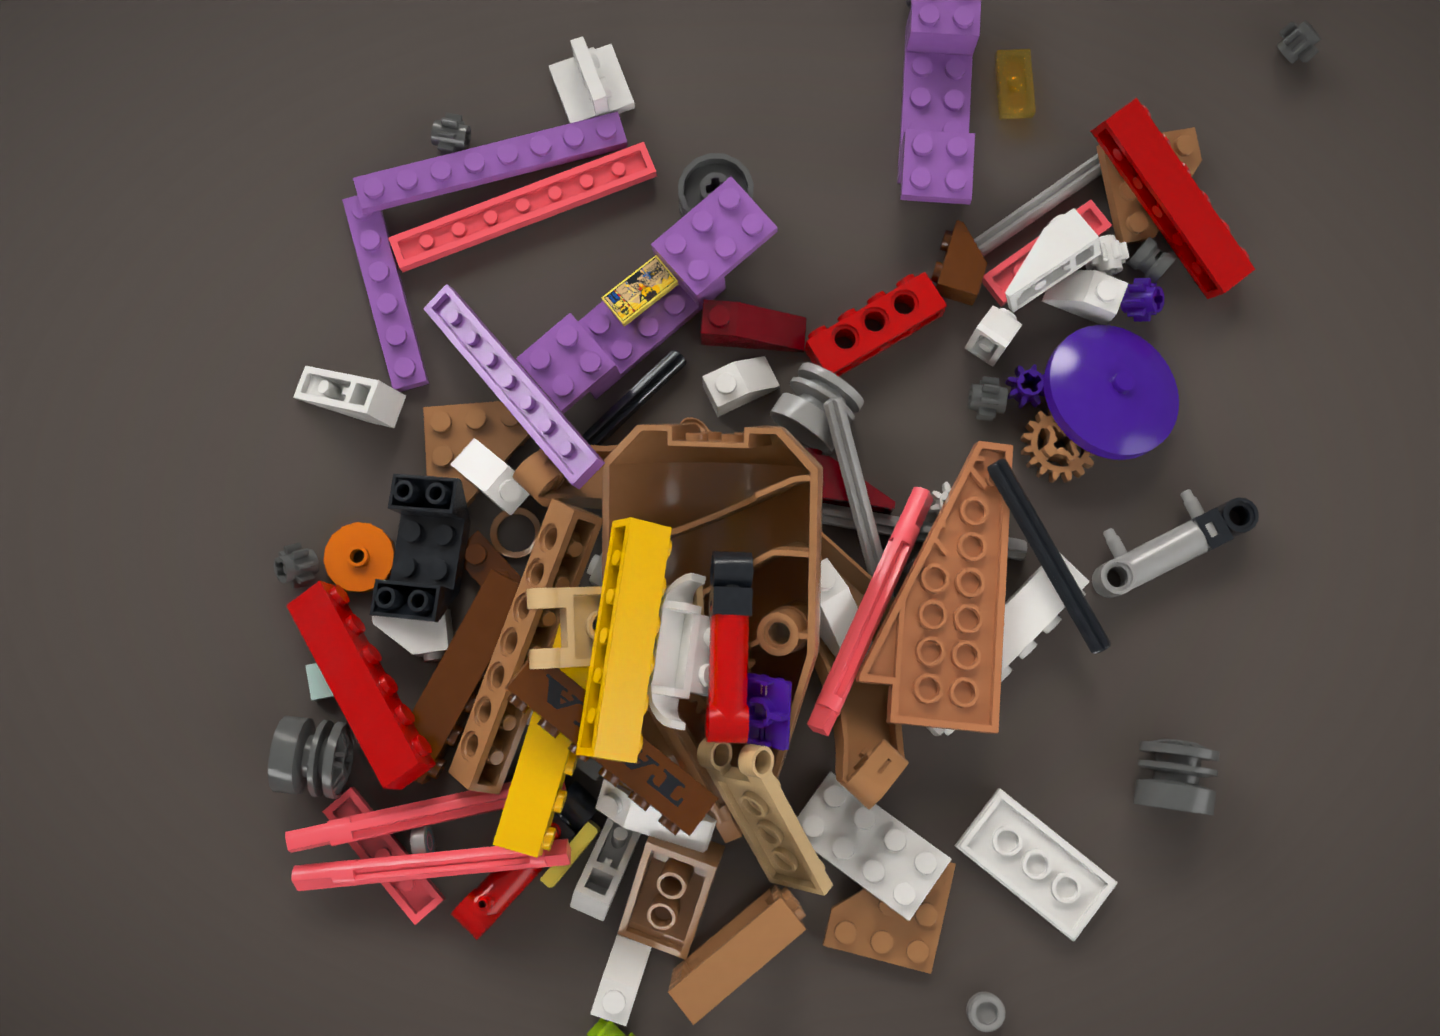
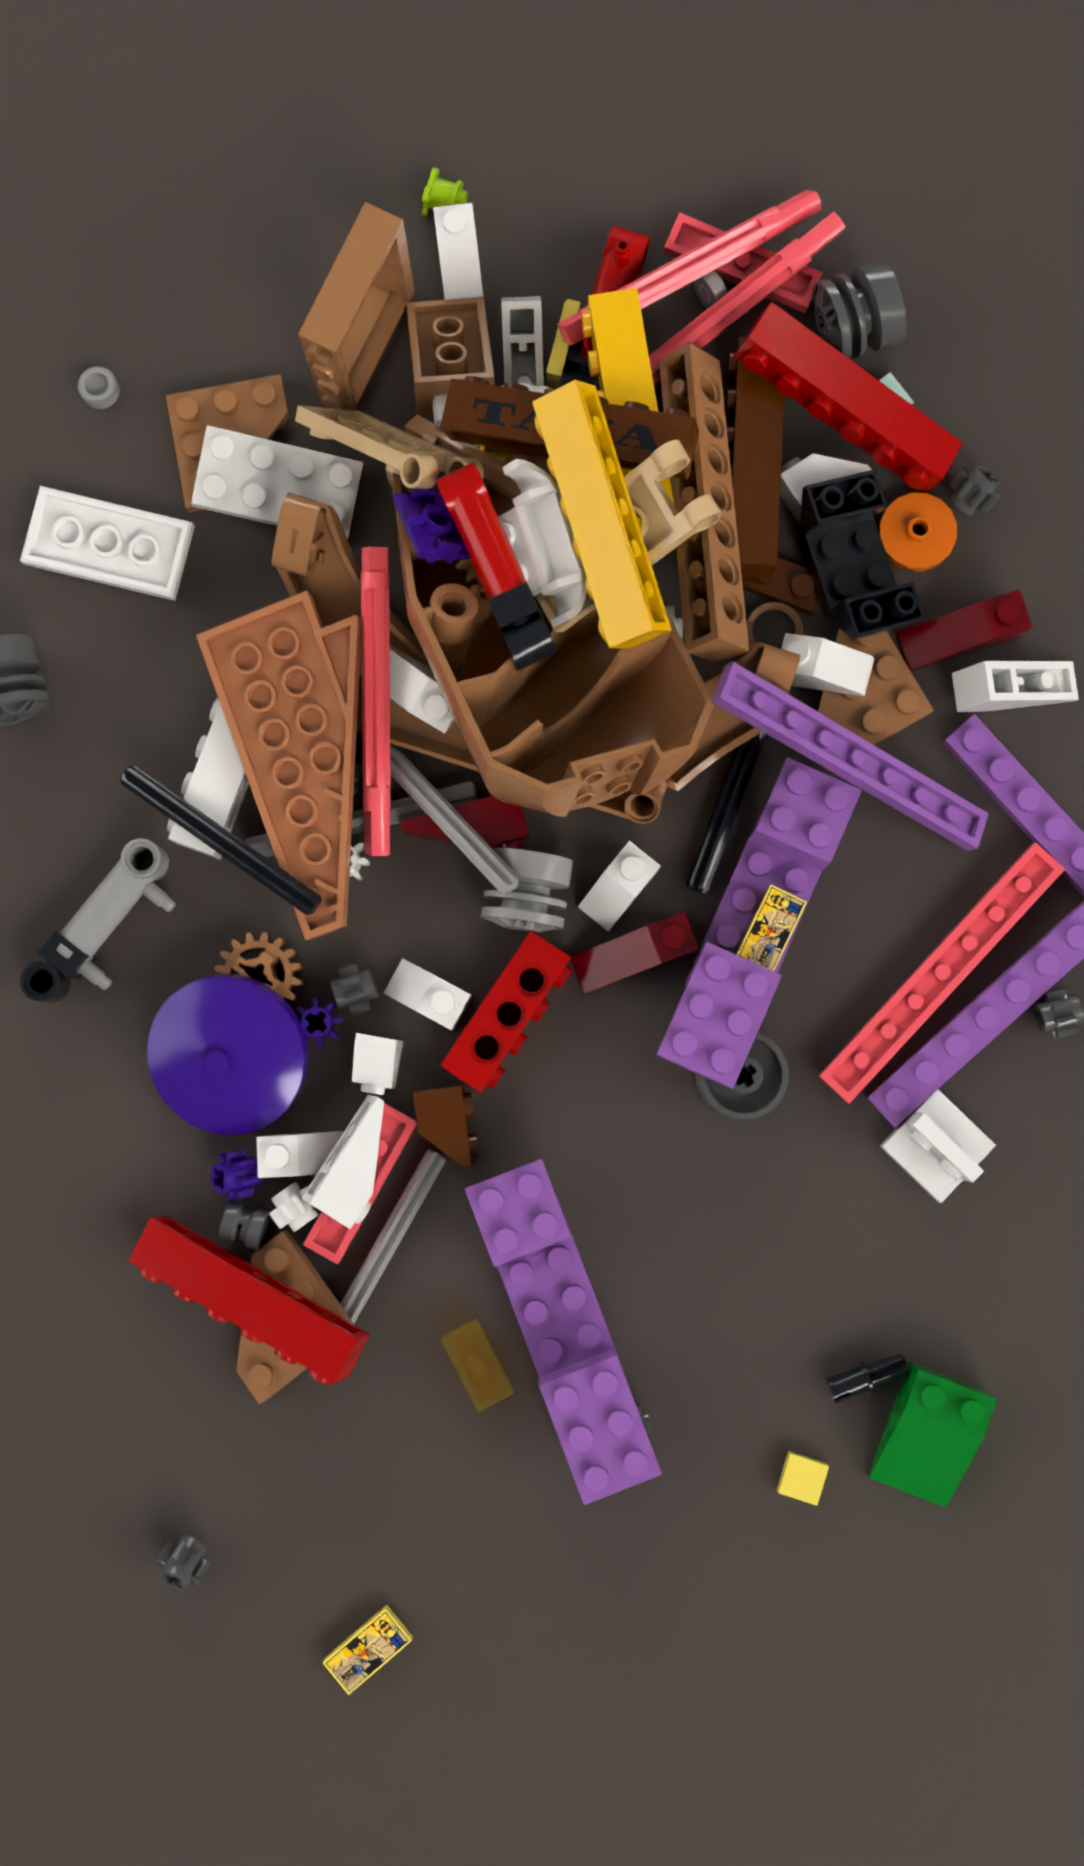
camera: 155 degrees right, 5 degrees up
none -> white slope [384,958,473,1031]
none -> dark red slope [896,589,1032,671]

